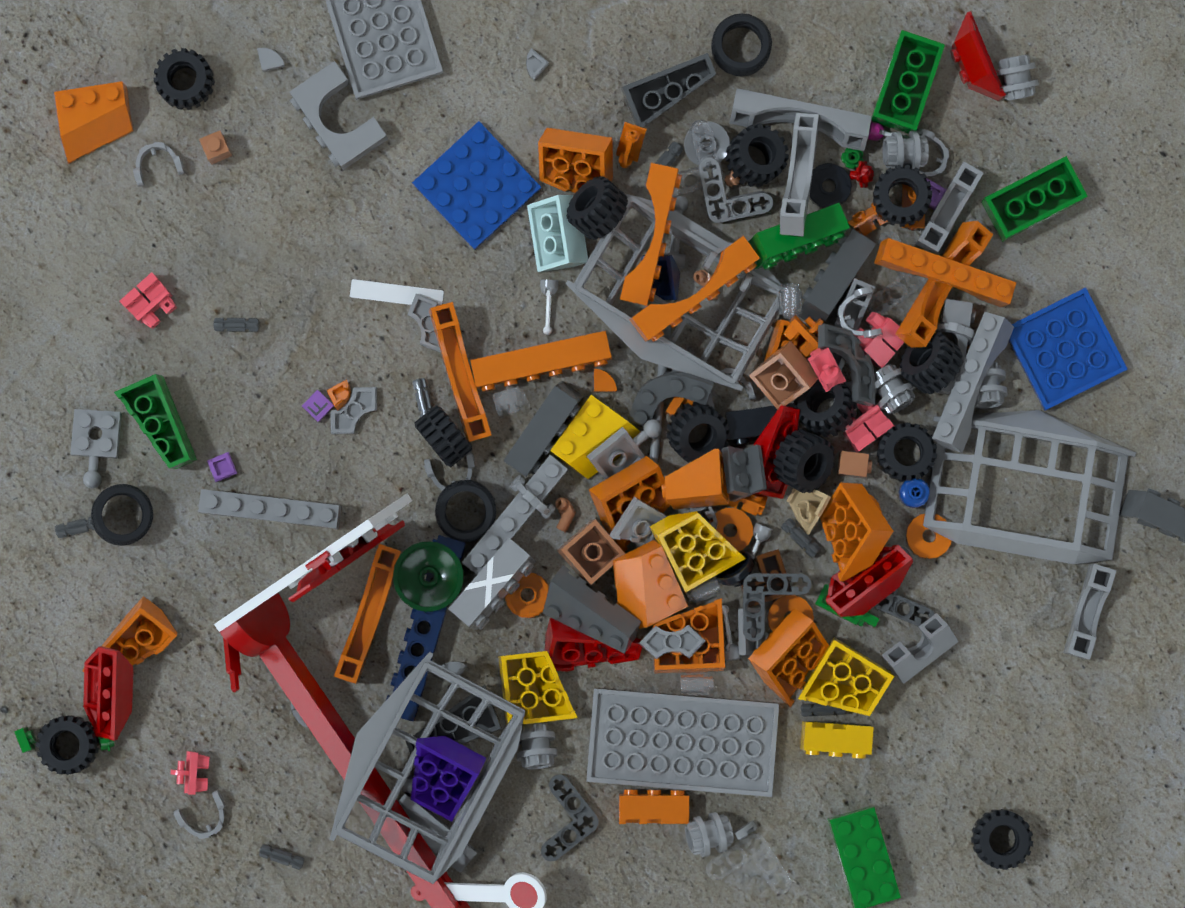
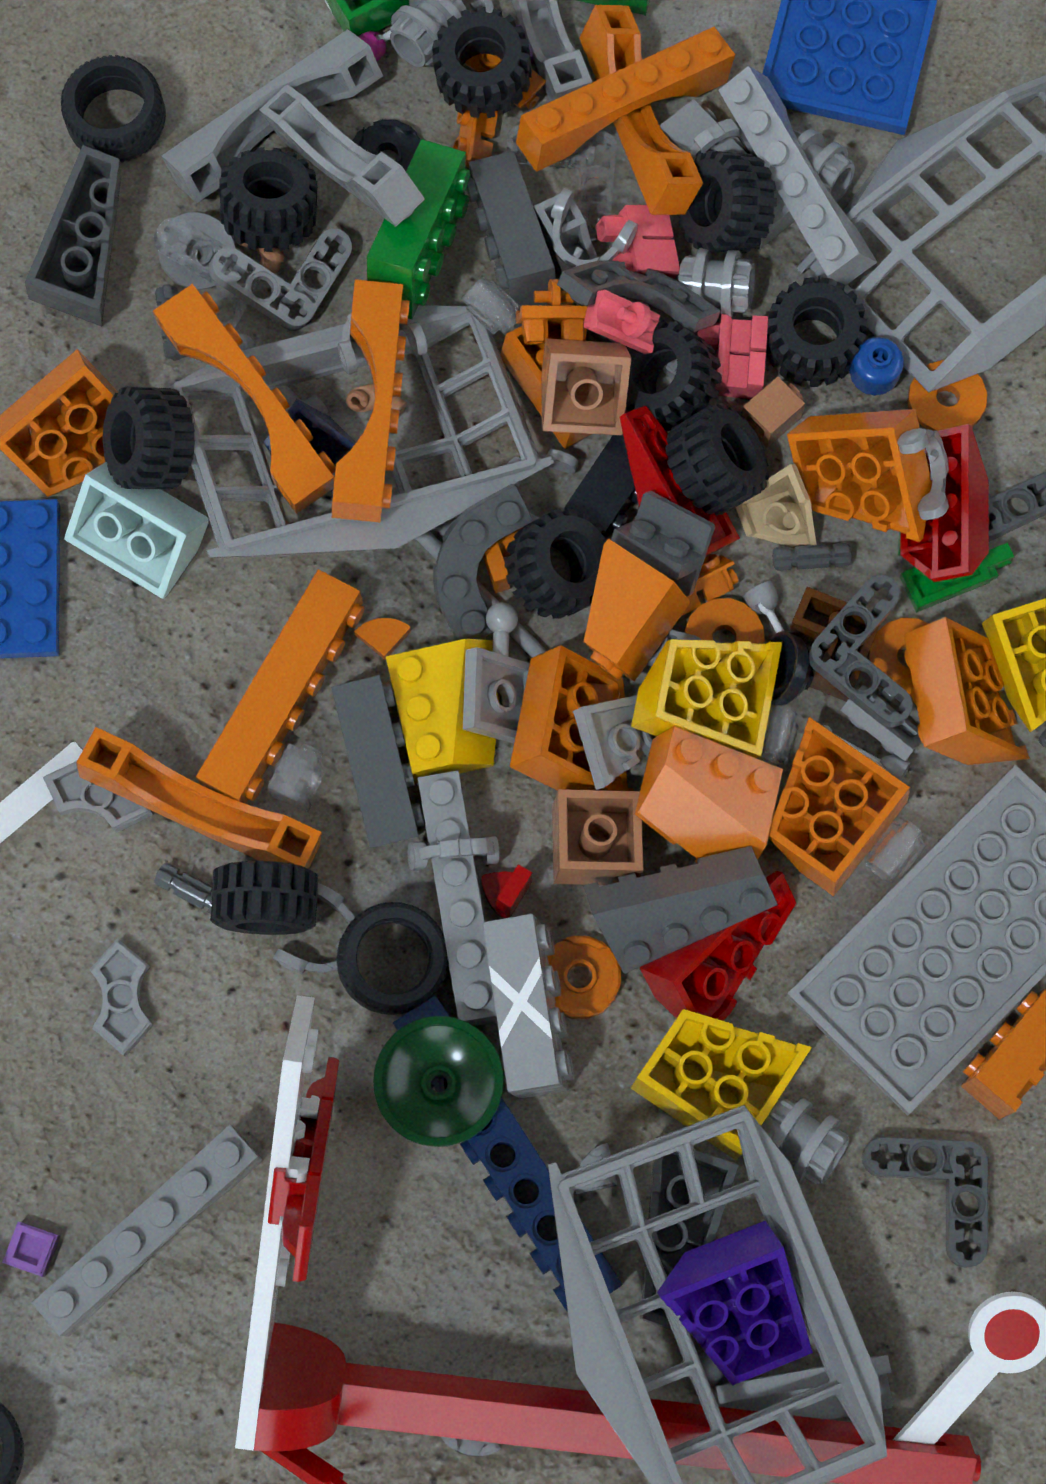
camera: 50 degrees left, 10 degrees down
medium lavender tile [302,390,334,422] -> none
orange tile [326,379,351,411] -> none
orange arch [334,544,403,684] -> none
hinge [540,280,559,335] -> none
nougat arm [555,497,575,533] -> none
orange hinge [616,122,647,168] -> none
light grey tile [639,625,705,659] -> none
green plate [841,148,864,169] -> none
red plant [850,161,874,188] -> none
none -> red tile [481,864,533,919]
none -> light grey piece [897,428,949,520]

